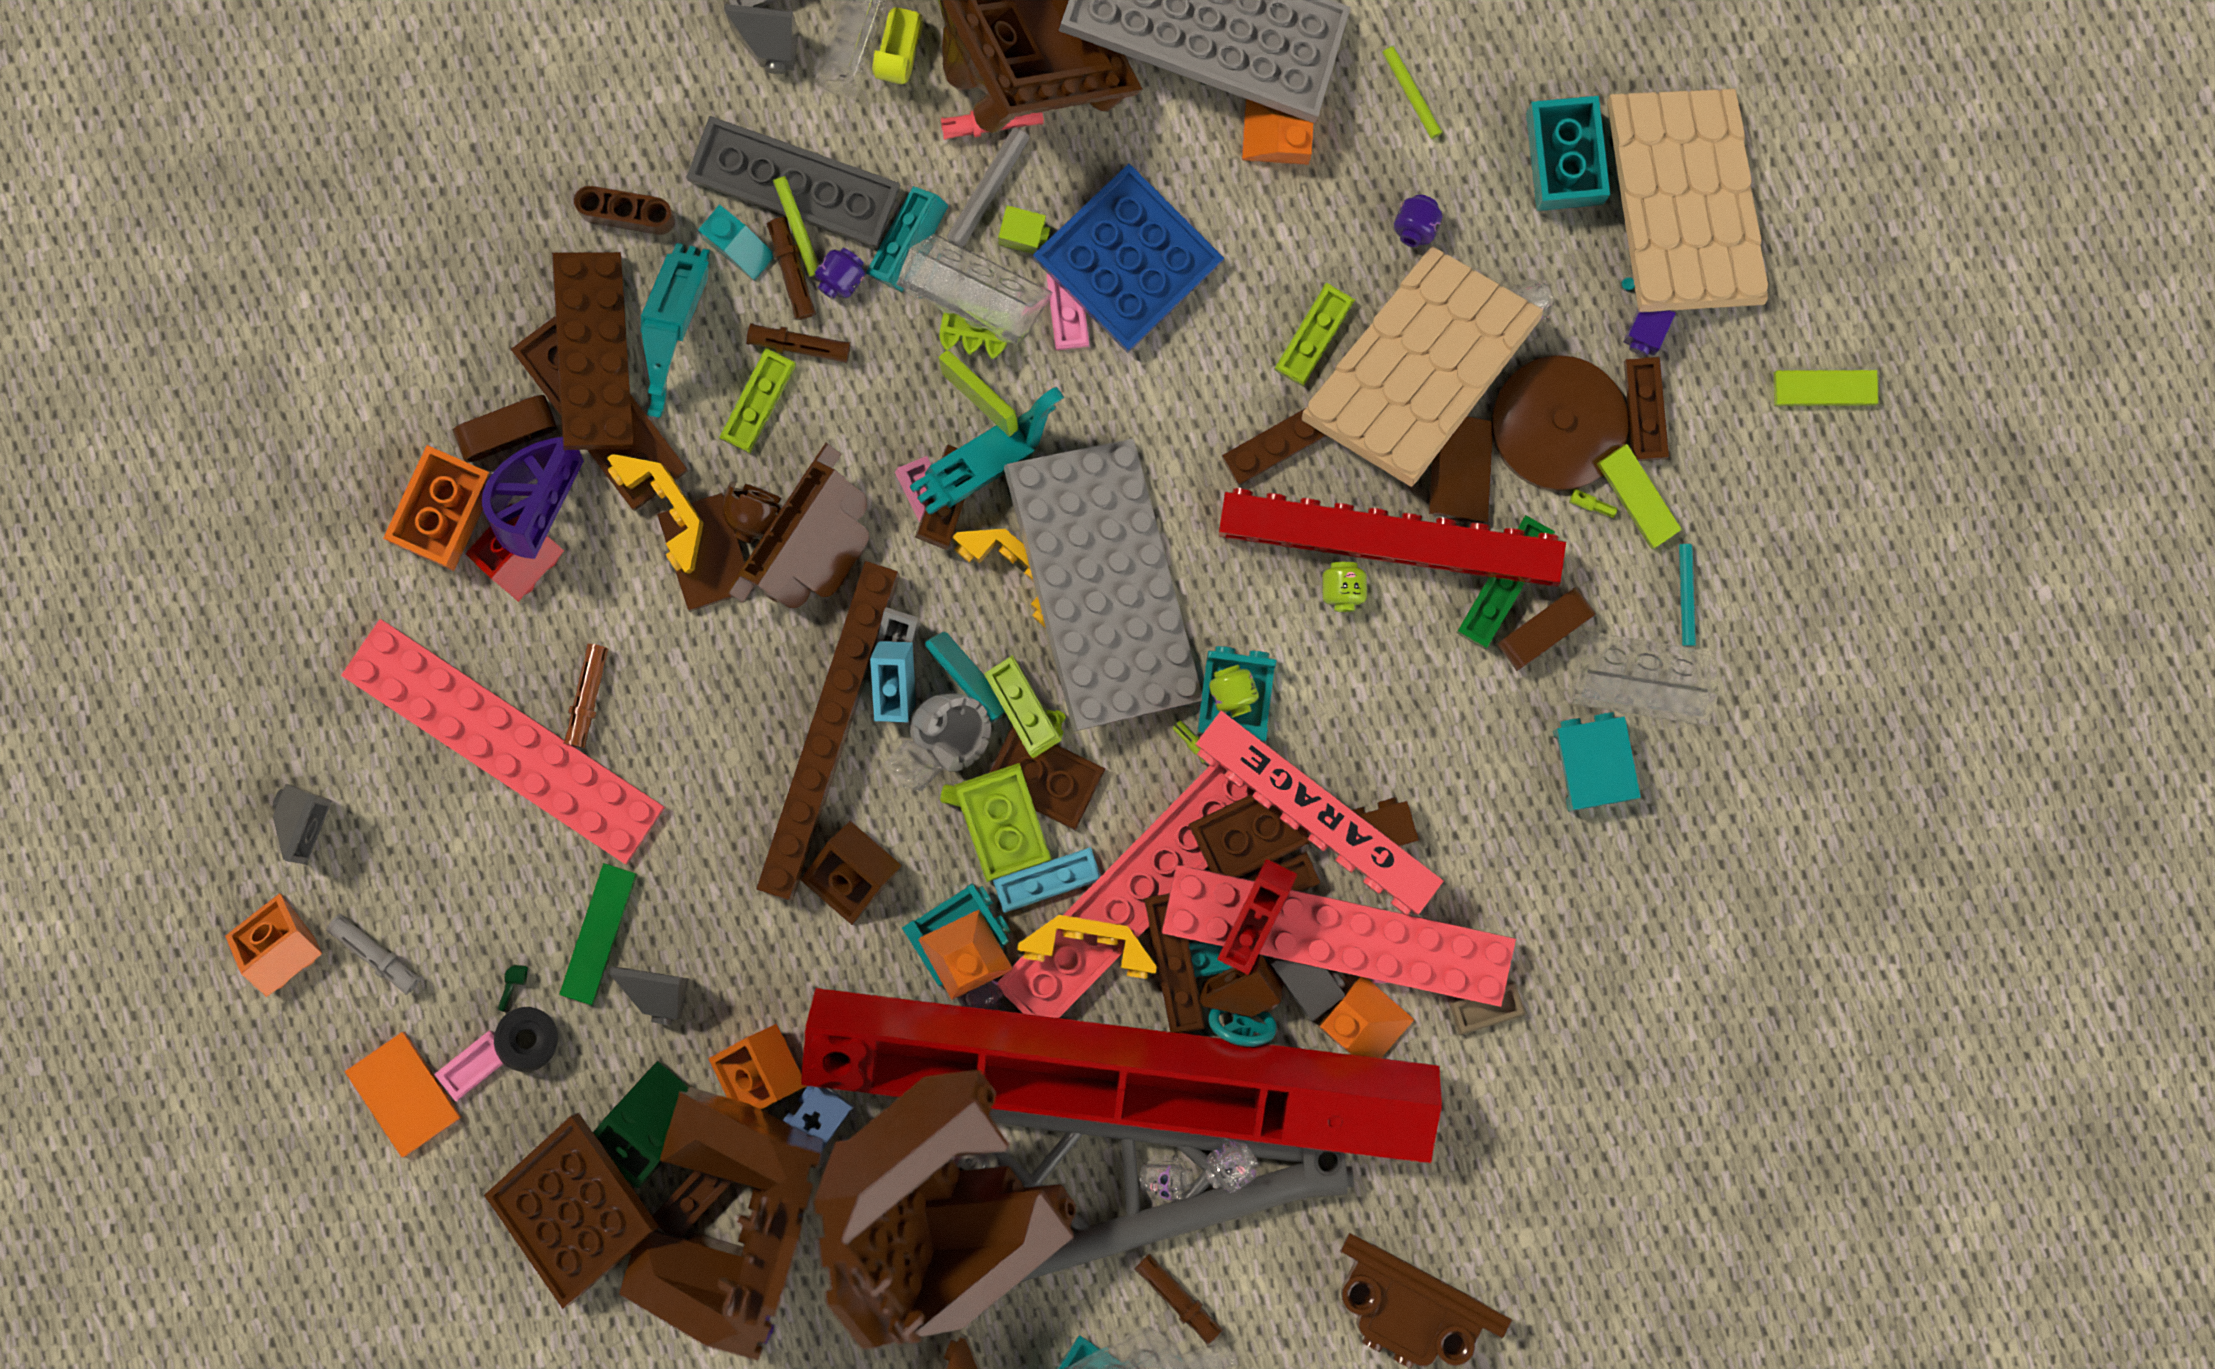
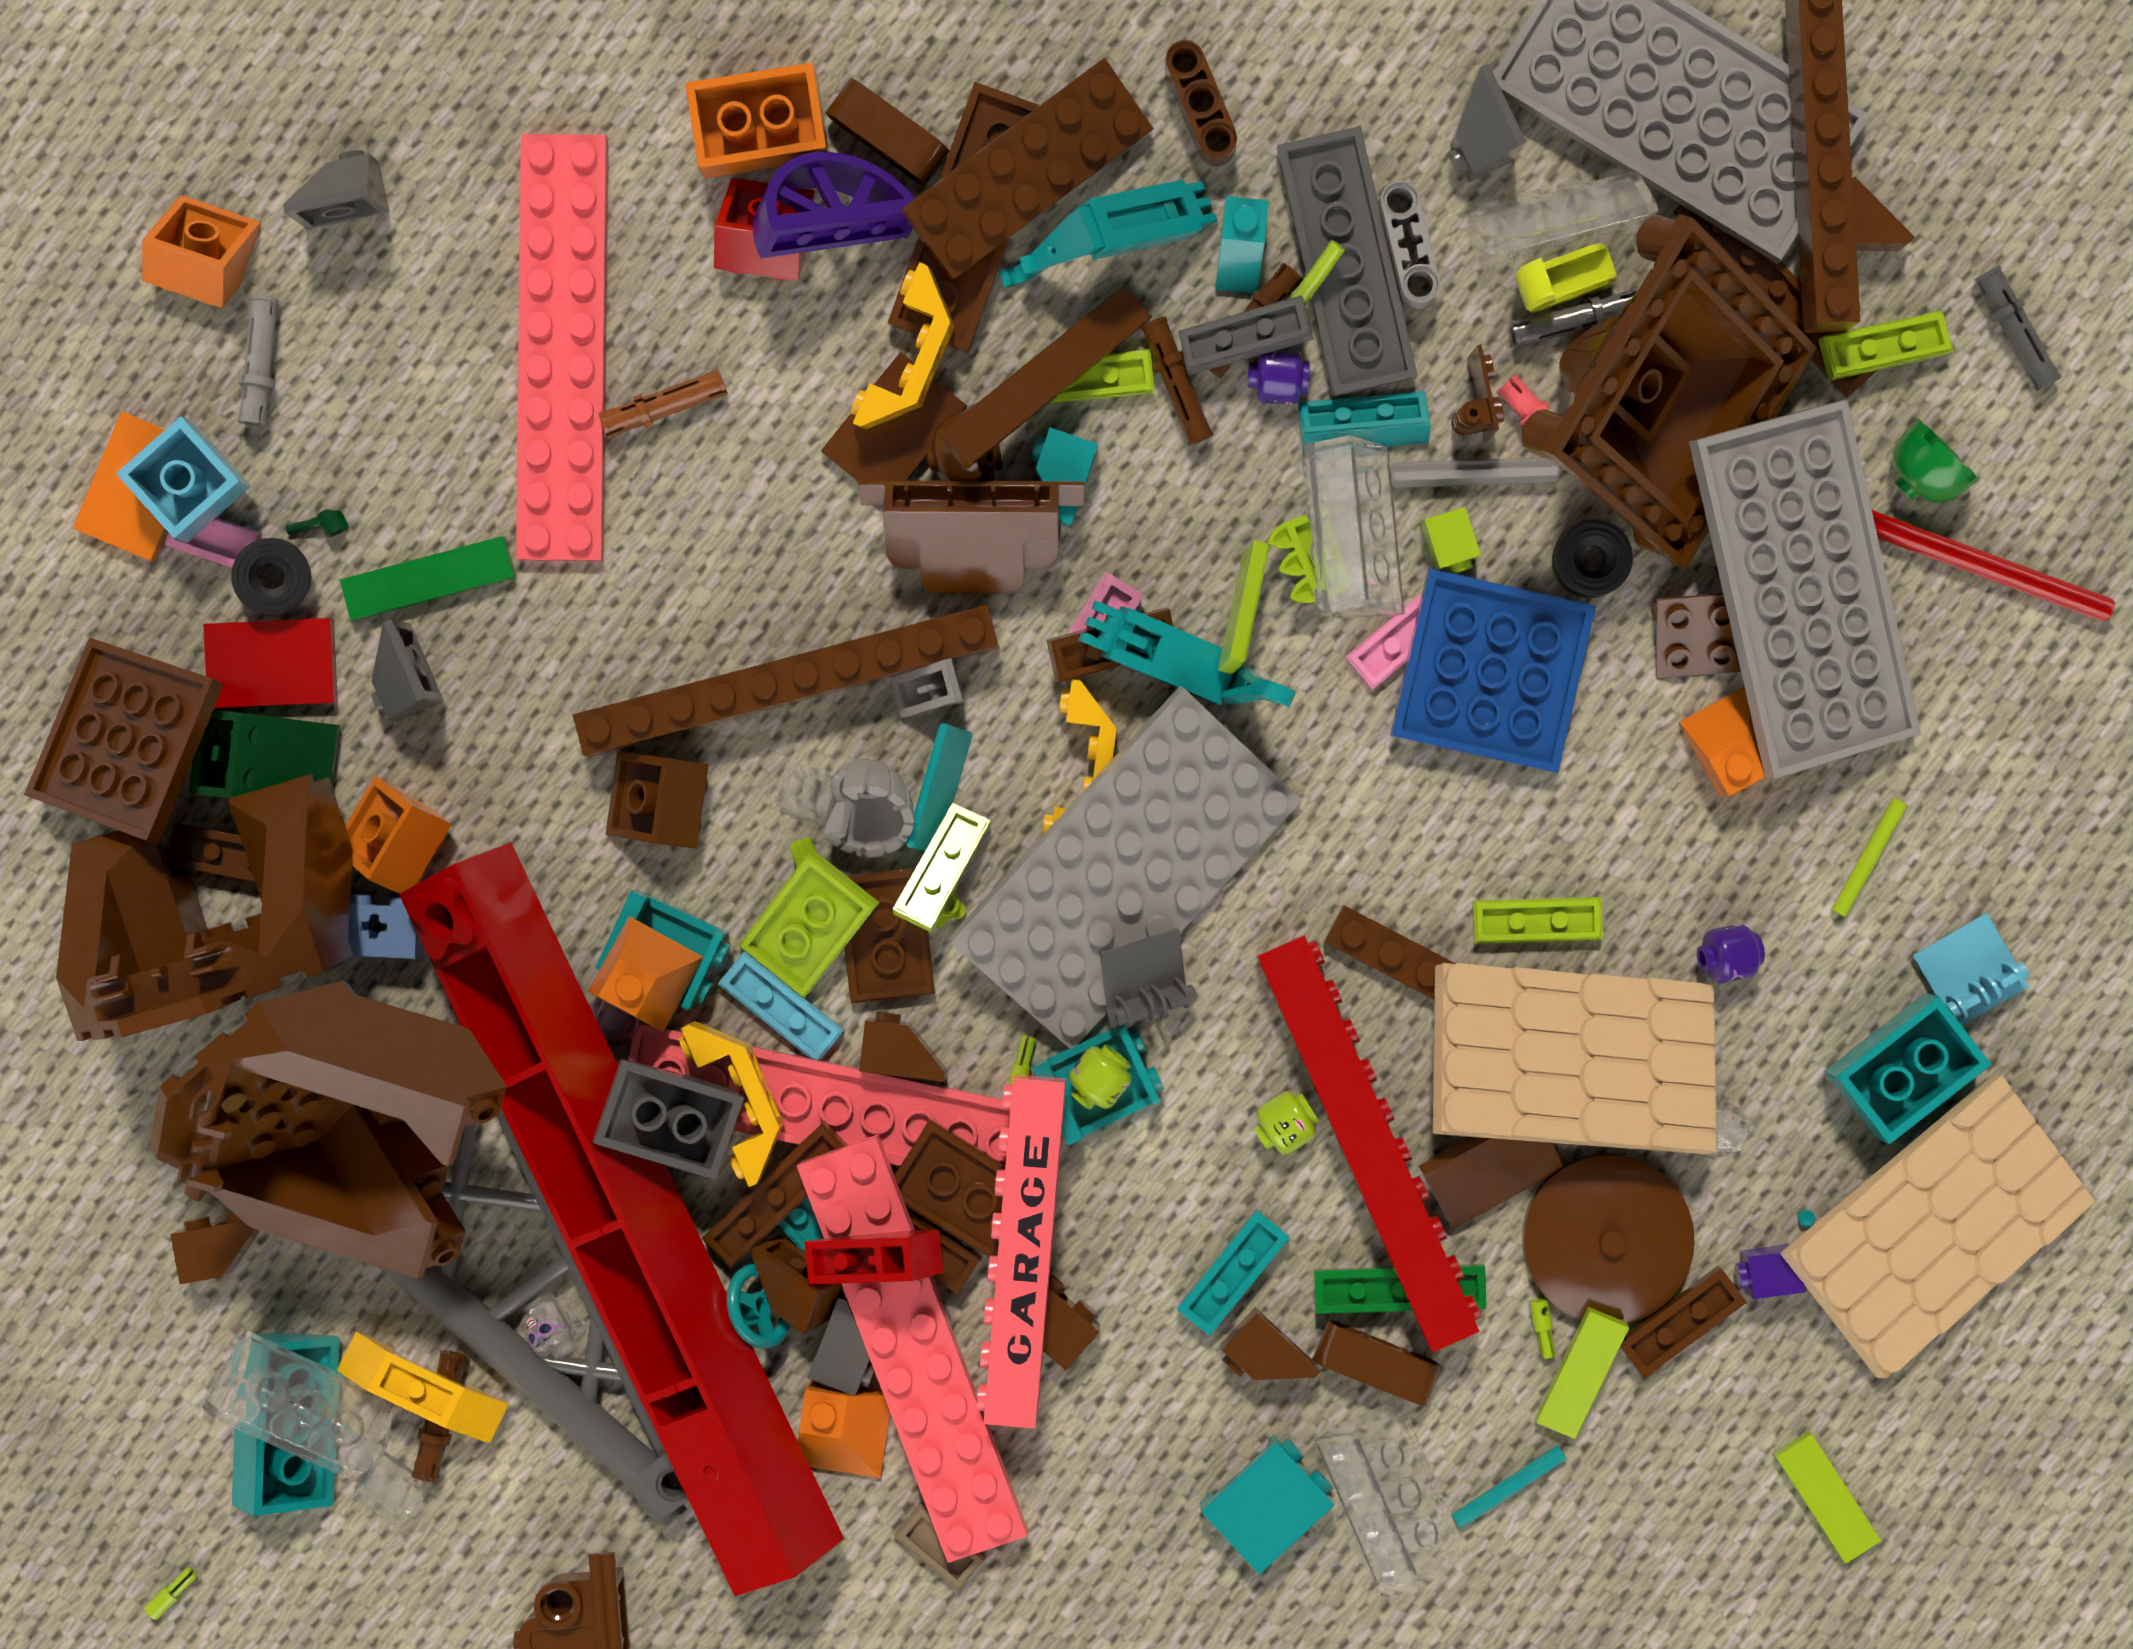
camera: 60 degrees right, 5 degrees up
medium azure brick [870,641,916,722] -> none
clear head [1205,1140,1259,1193] -> none
none -> medium azure brick [116,416,251,543]
none -> red tile [203,618,338,709]
none -> yellow slope [337,1331,510,1443]
none -> dark grey slope [592,1059,744,1180]
none -> reddish brown slope [859,1011,947,1081]
none -> reddish brown tile [938,285,1152,470]
none -> teal slope [1031,427,1098,529]
none -> dark grey hinge [1100,928,1197,1029]
none -> teal plate [1176,1208,1290,1336]
none -> dark grey tile [1178,295,1314,375]
none -> reddish brown slope [1221,1307,1320,1380]
none -> light grey beam [1378,180,1440,309]
none -> reddish brown hinge [1451,344,1504,441]
none -> dark grey pin [1510,288,1637,348]
none -> black tyre [1552,519,1633,598]
none -> reddish brown hinge [1651,593,1741,679]
none -> medium azure hinge [1912,913,2030,1025]

